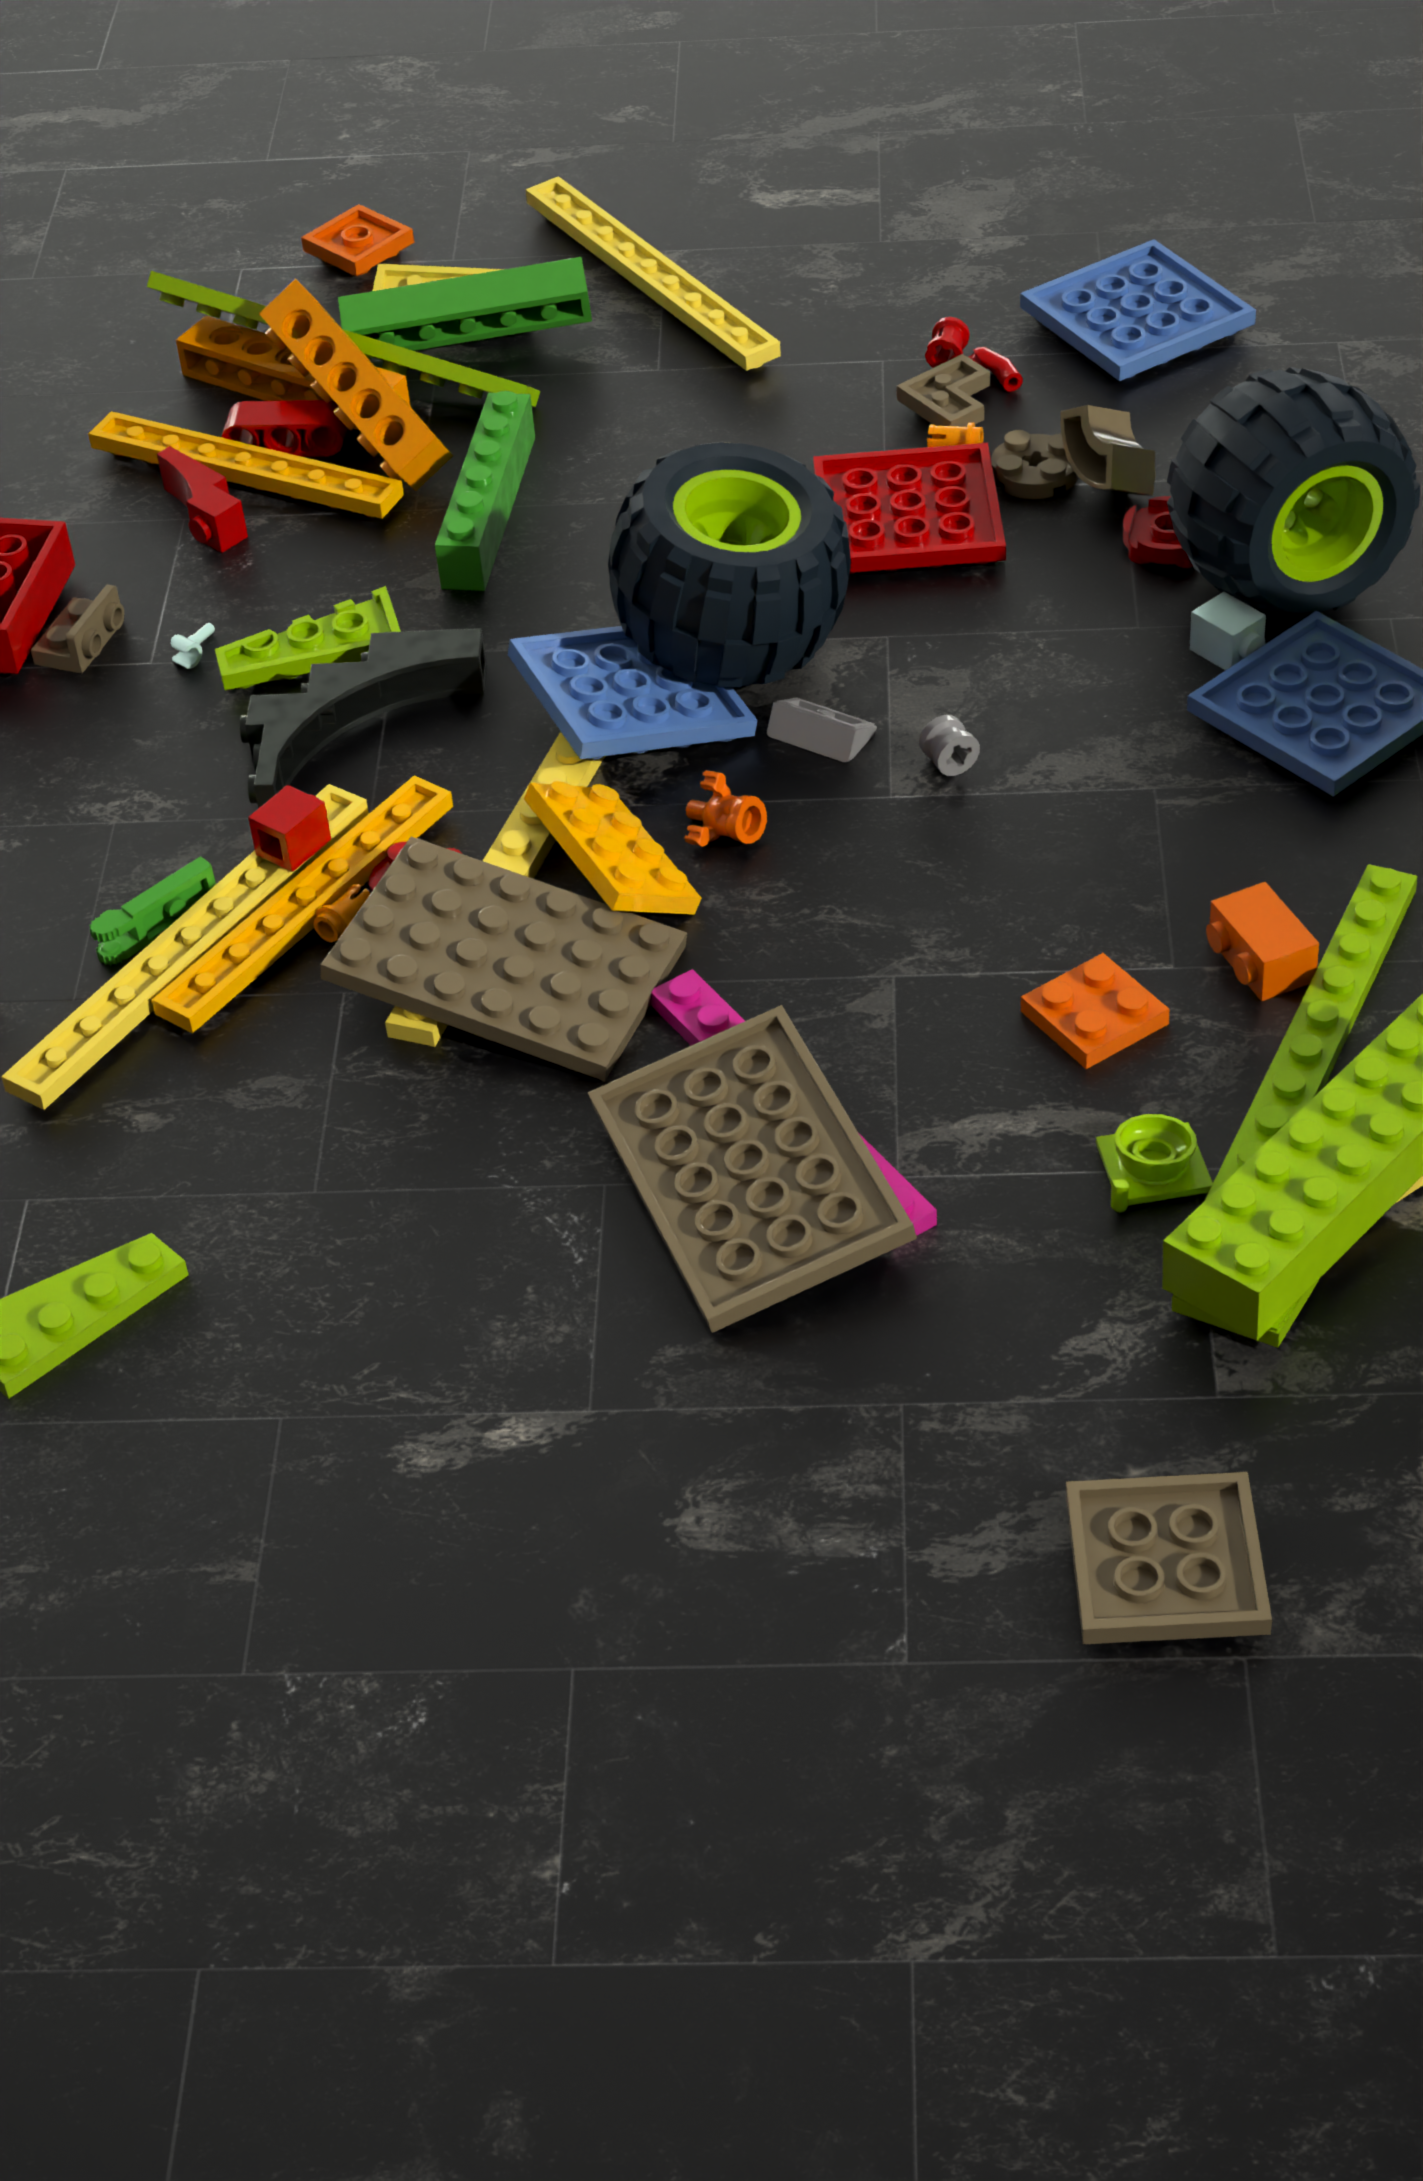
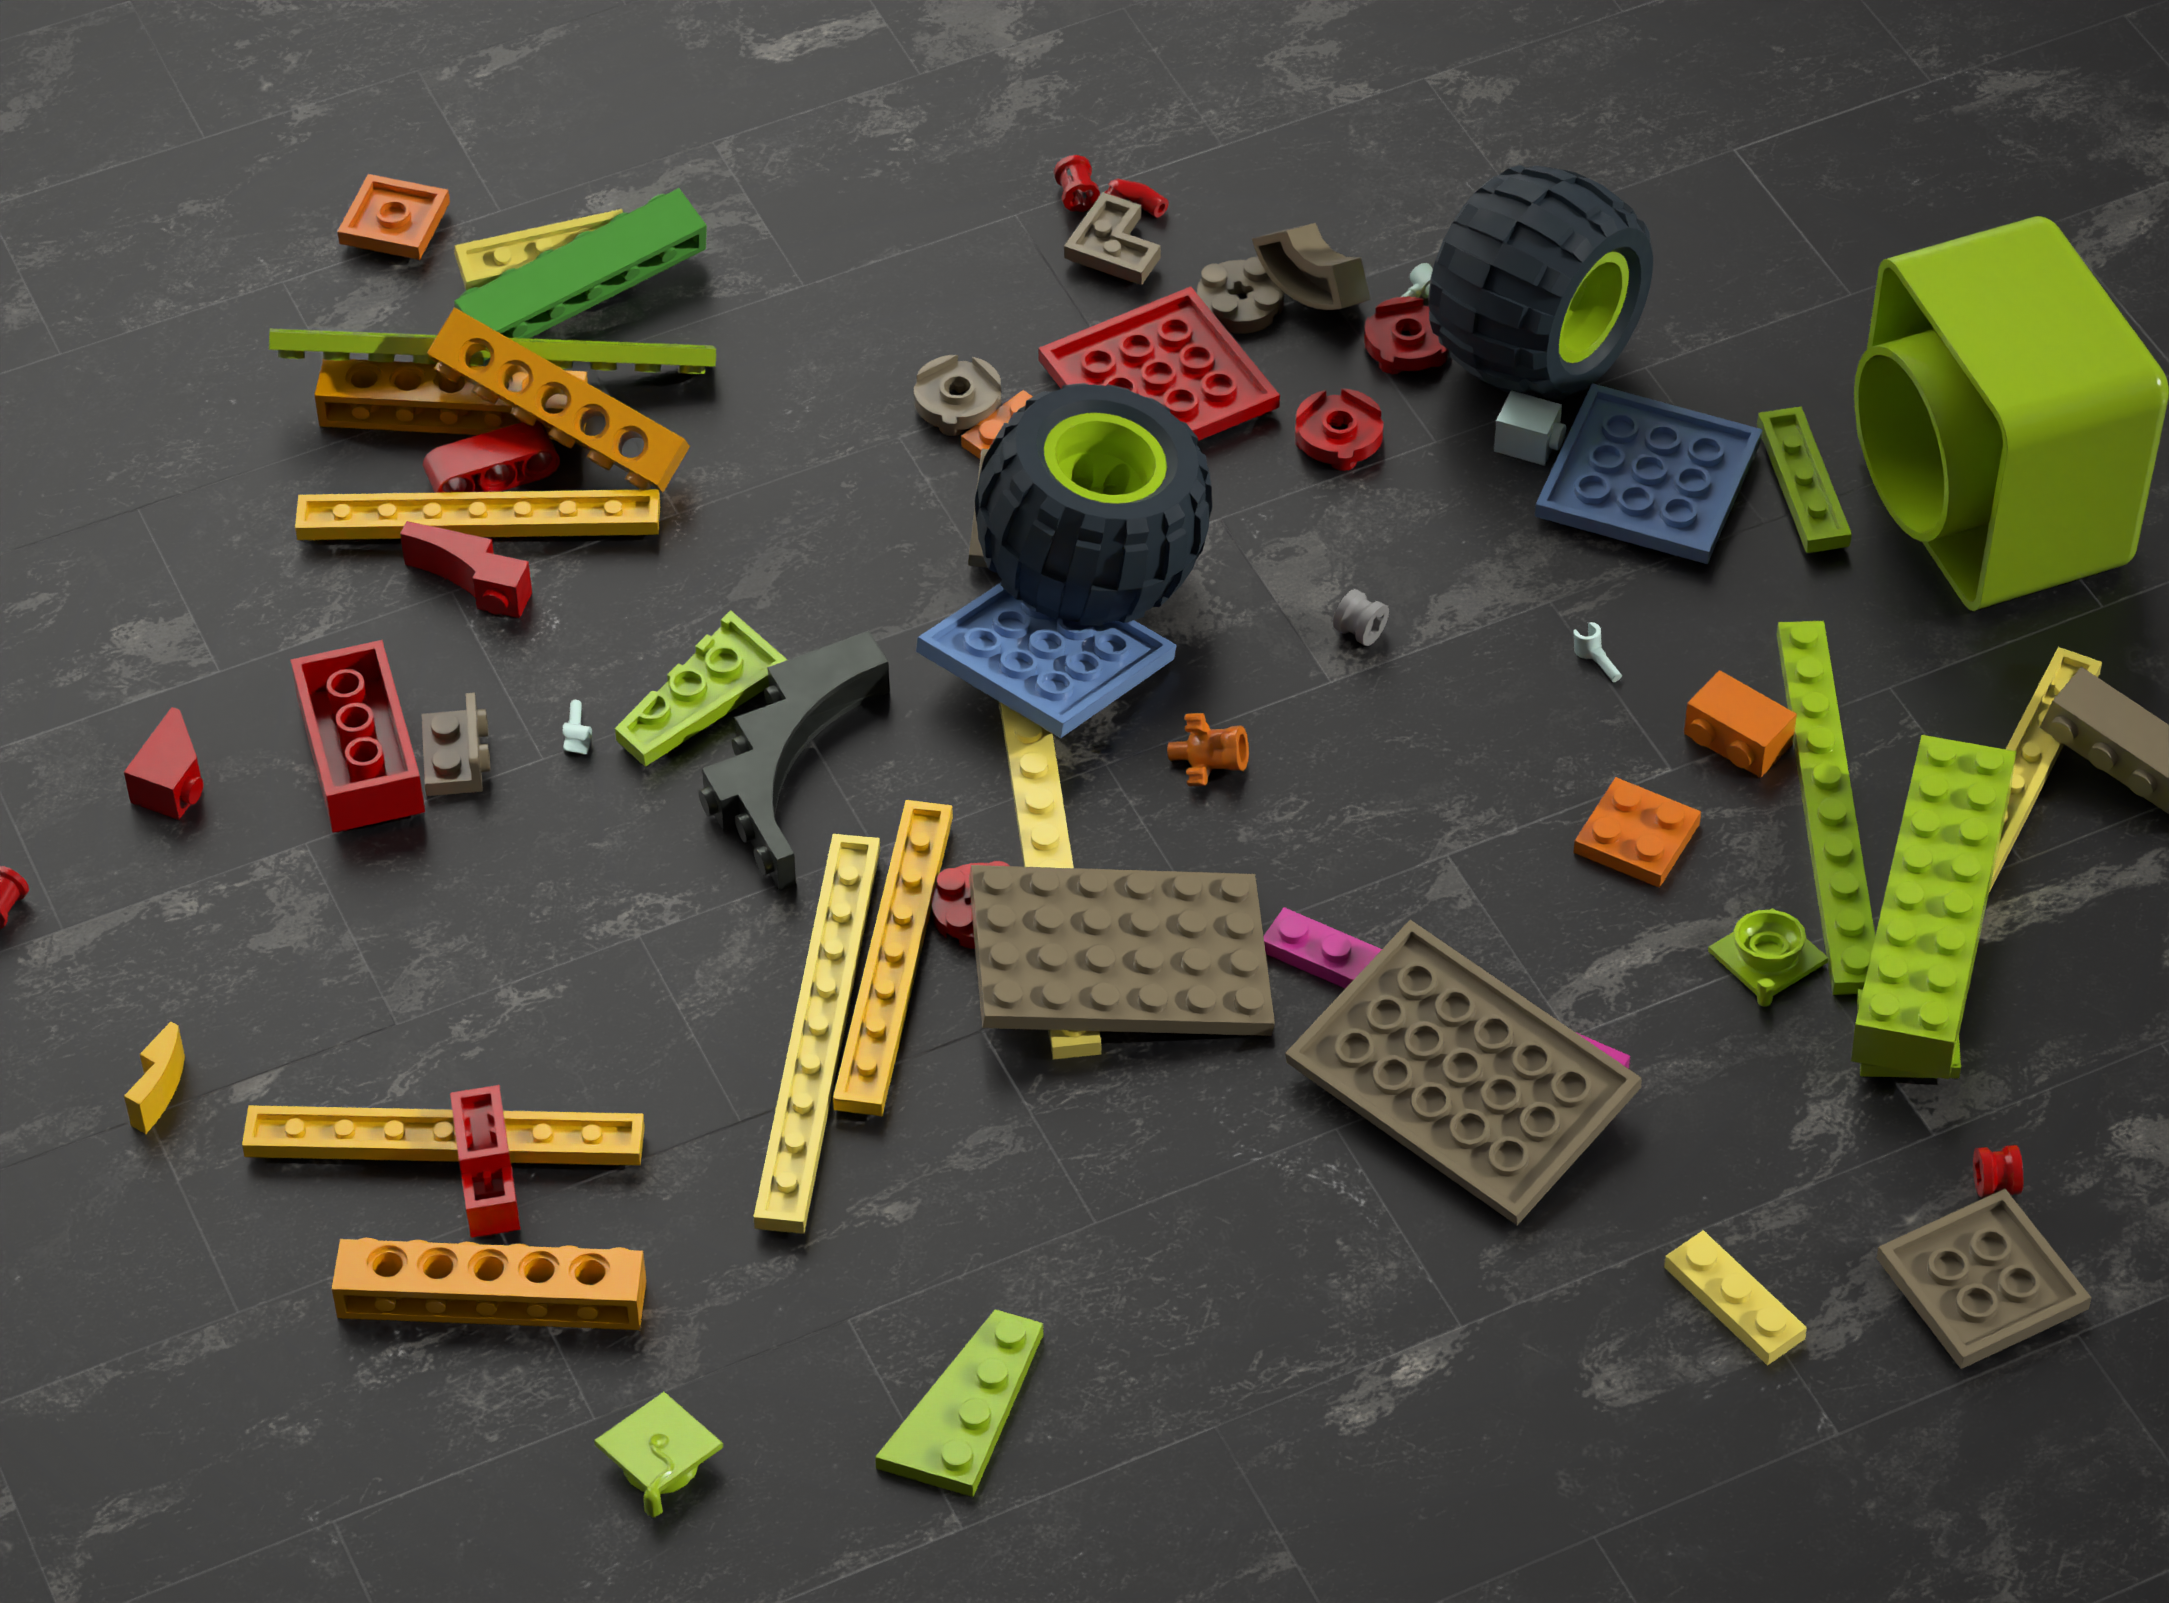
camera: 30 degrees left, 5 degrees up
bright green hinge [89,856,216,966] -> none
red brick [248,785,331,872] -> none
light orange pin [314,884,371,942] -> none
bright green brick [435,391,535,591] -> none
yellow plate [524,781,702,915] -> none
light yellow plate [526,176,781,371] -> none
light grey slope [767,698,877,762] -> none
light orange pin [927,423,984,447] -> none
medium blue plate [1020,239,1256,381] -> none
none -> red plate [1295,389,1384,471]
none -> light aqua hand [1574,622,1622,682]
none -> light yellow plate [1664,1230,1807,1366]
none -> red wheel [1973,1145,2024,1197]

